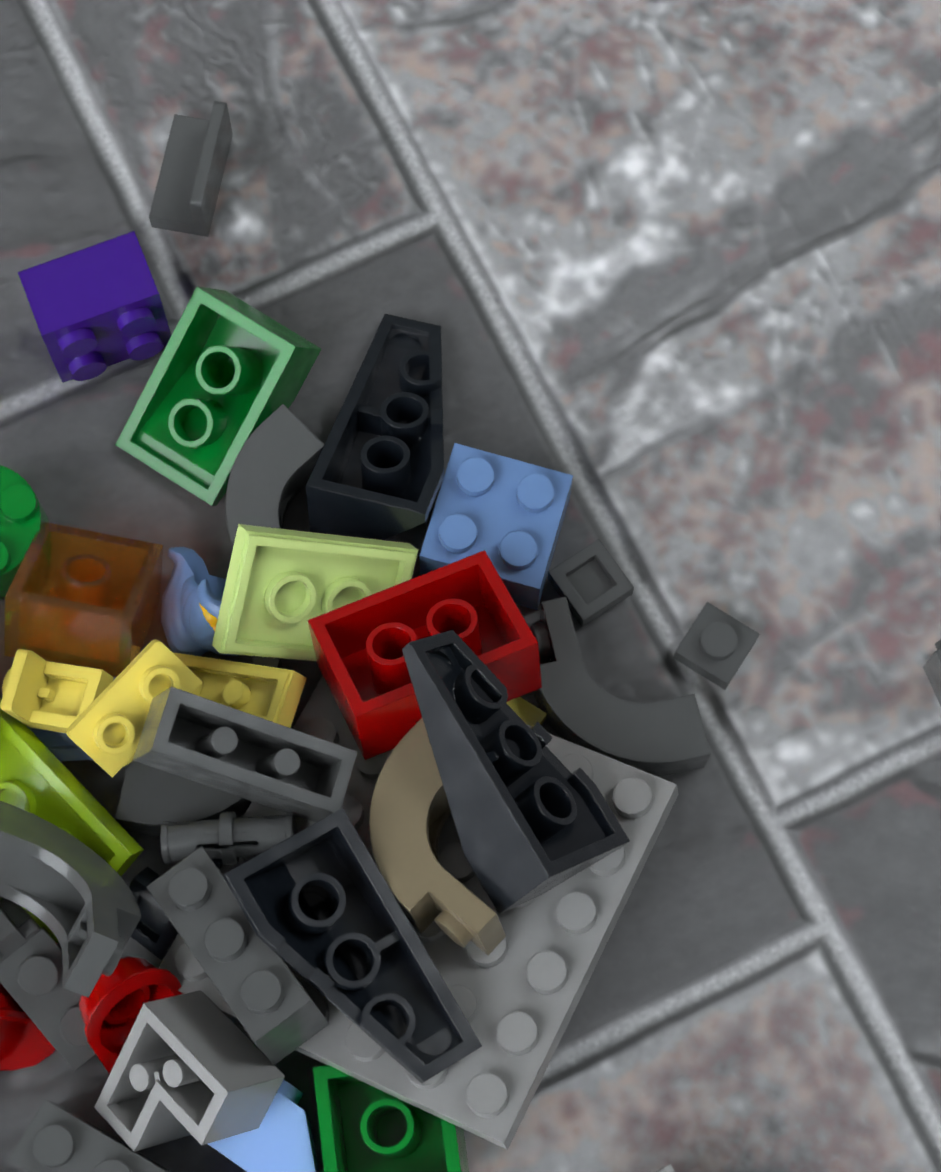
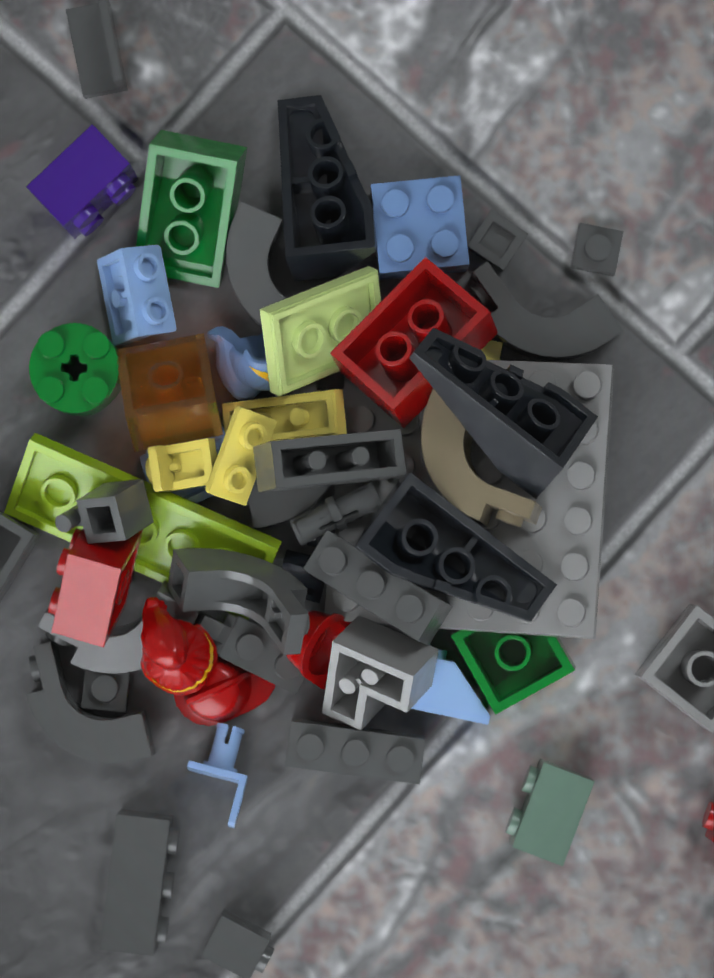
camera: 20 degrees left, 15 degrees up
none -> light blue bracket [97,245,177,346]

